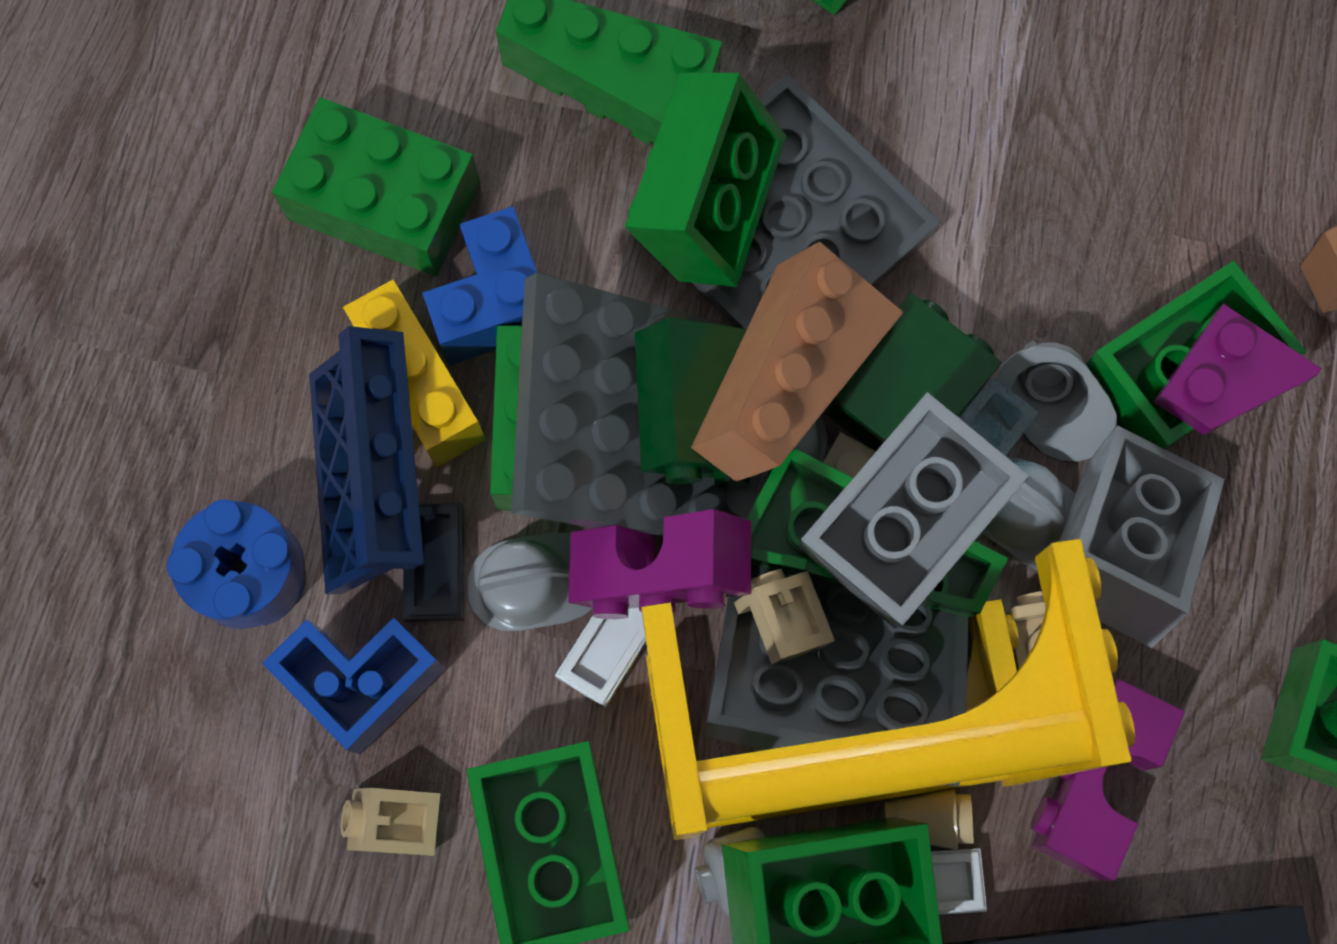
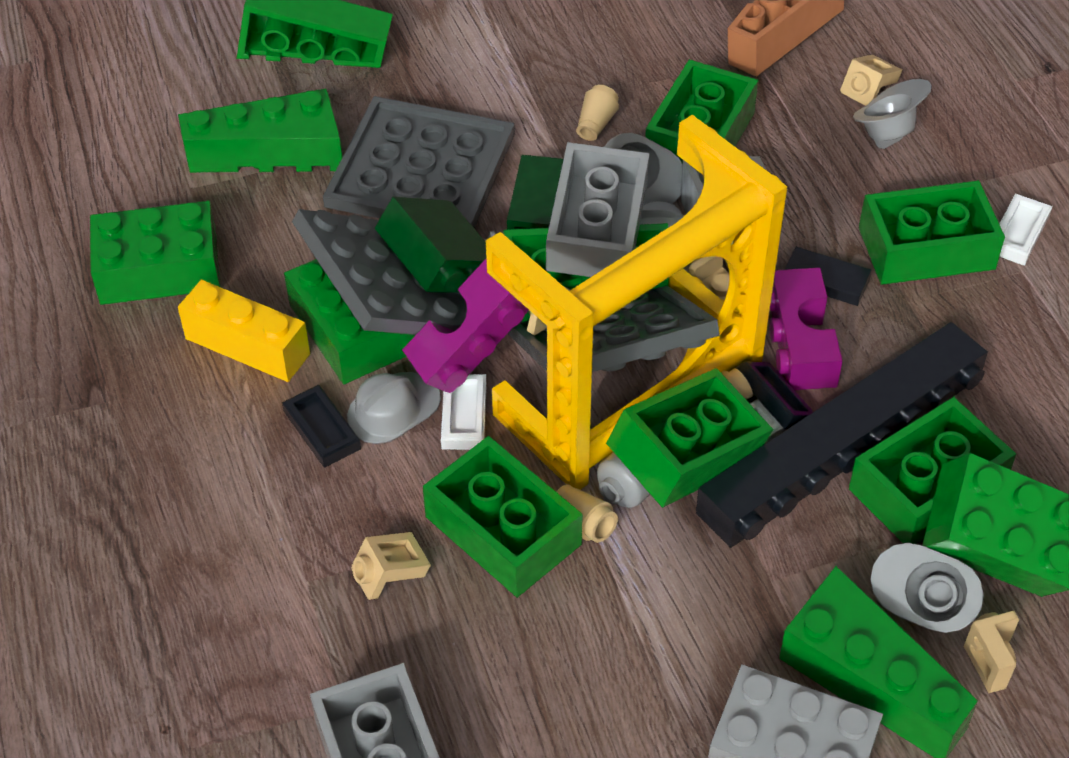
camera: 30 degrees left, 25 degrees down
blue brick [166,499,306,629] -> none
blue brick [262,618,446,755] -> none
dark blue fence [309,326,424,594] -> none
blue brick [422,206,537,366] -> none
green brick [625,72,787,287] -> none
nougat wedge [691,242,903,482] -> none
magenta wing [1153,304,1322,435] -> none
none -> tan cone [557,484,618,543]
none -> tan cone [576,85,619,141]
none -> black tile [737,361,813,429]
none -> black tile [785,246,872,306]

